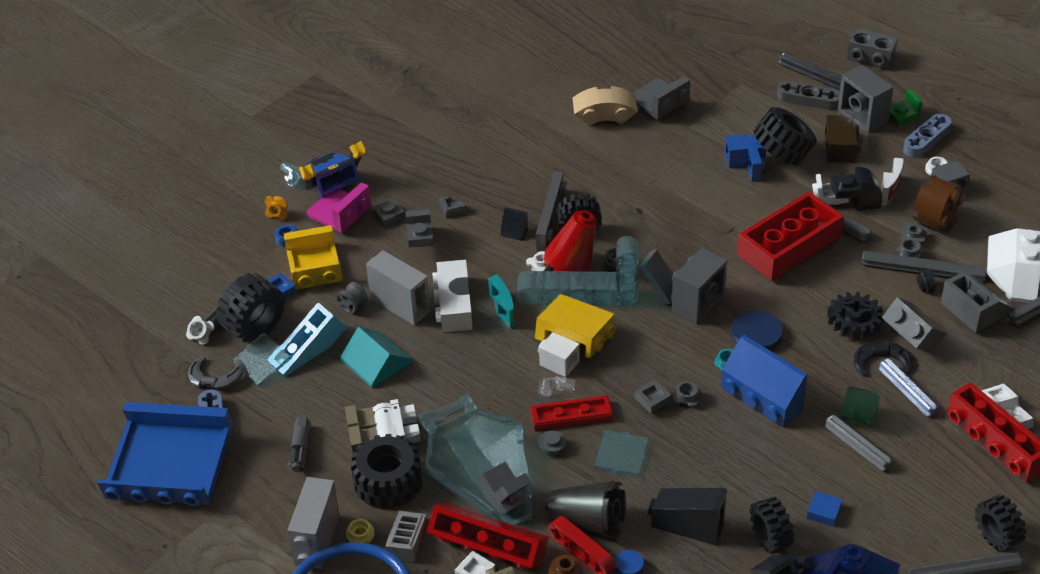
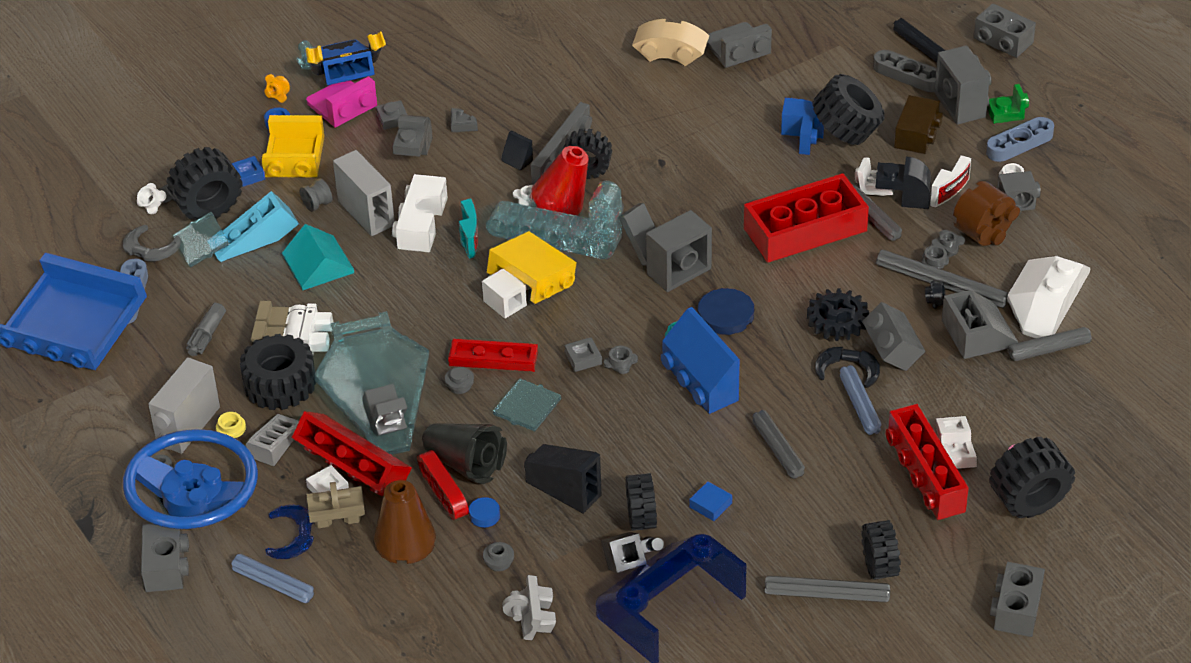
camera: 15 degrees right, 0 degrees up
clear arm [538,376,576,397] -> none
clear green piece [841,386,881,427] -> none

